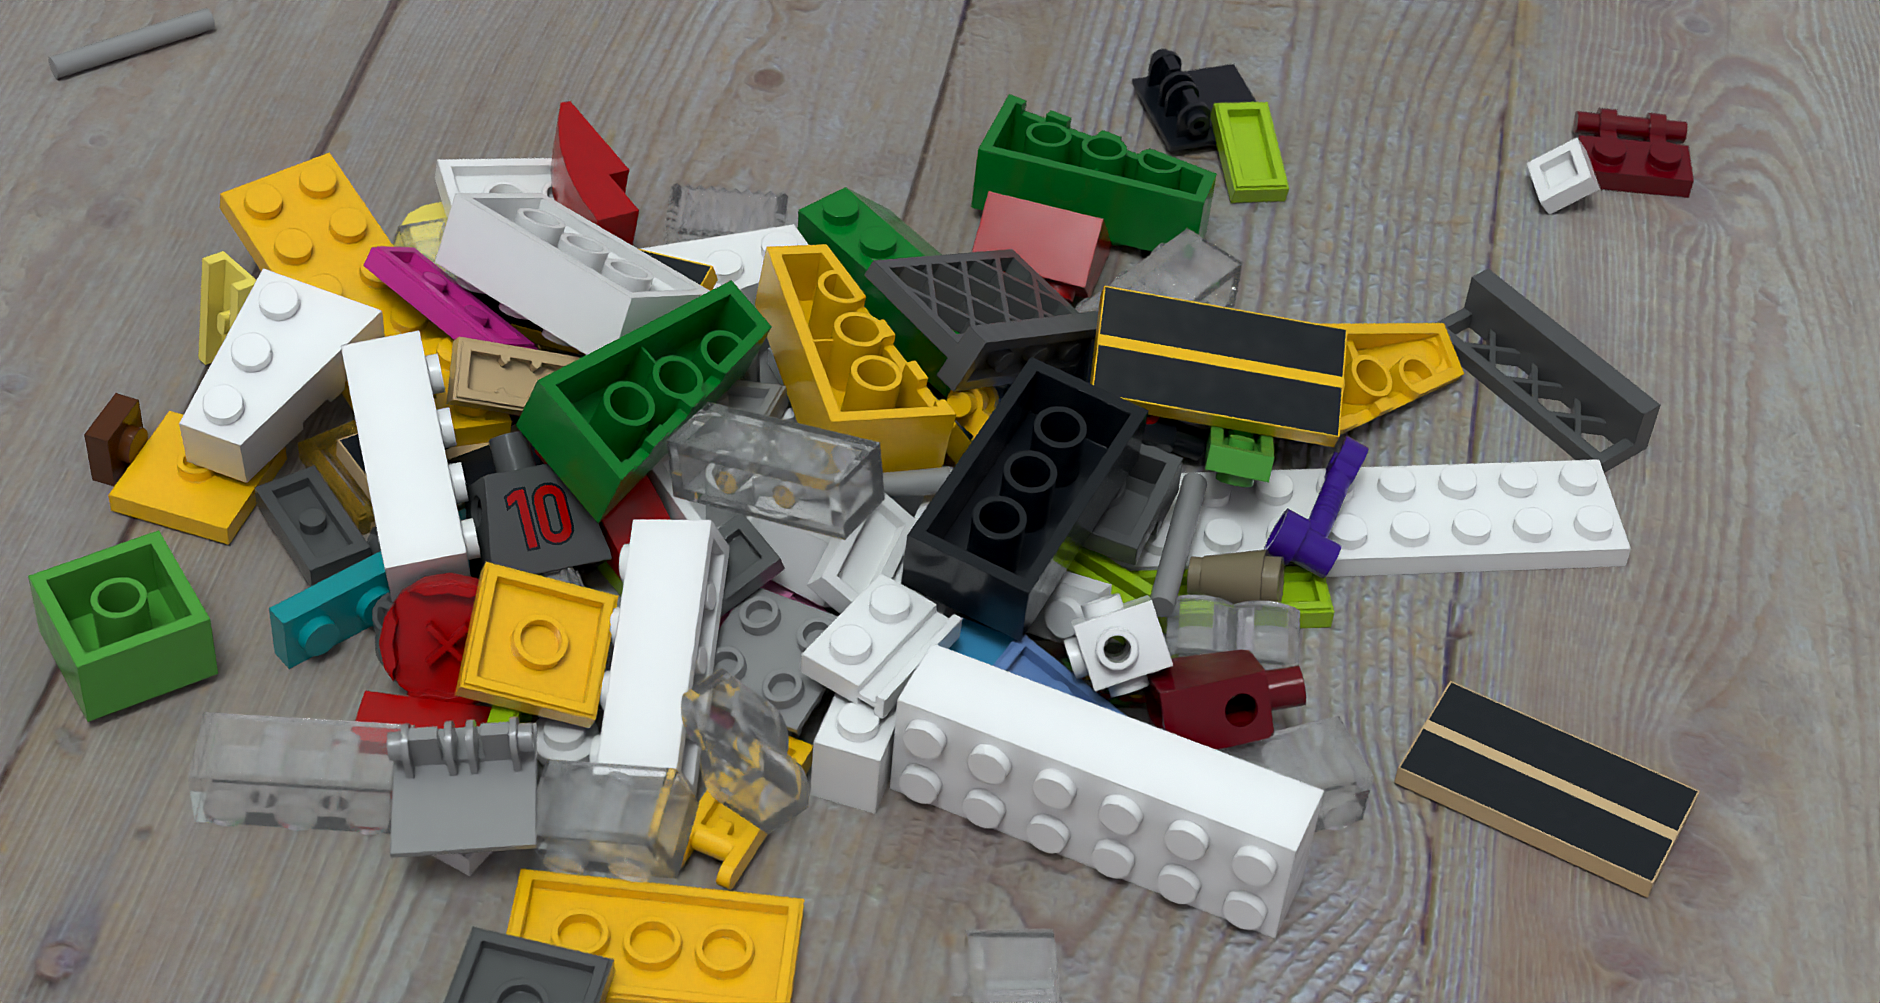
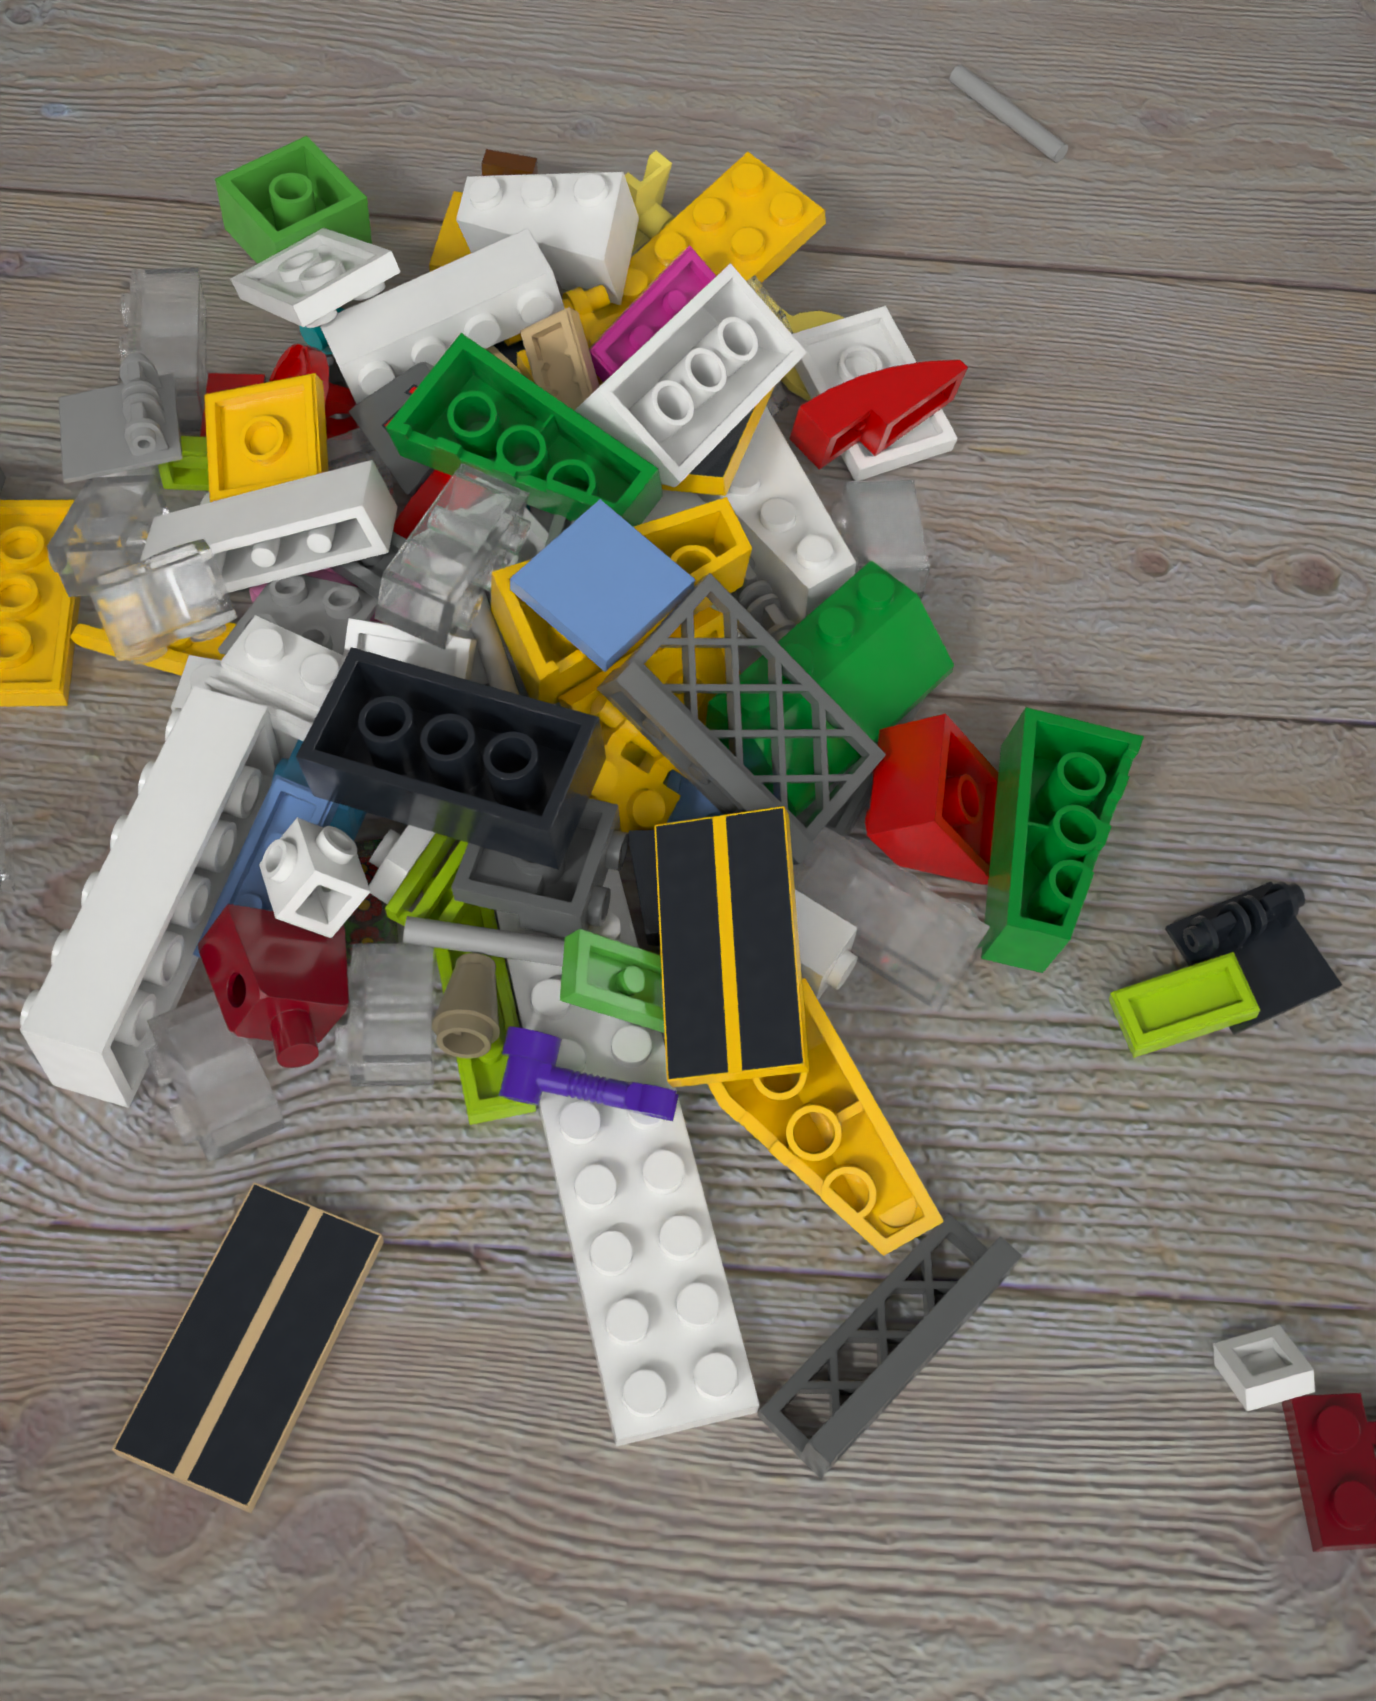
camera: 80 degrees right, 15 degrees up
none -> white plate [231,228,400,328]
none -> medium blue tile [510,499,695,672]

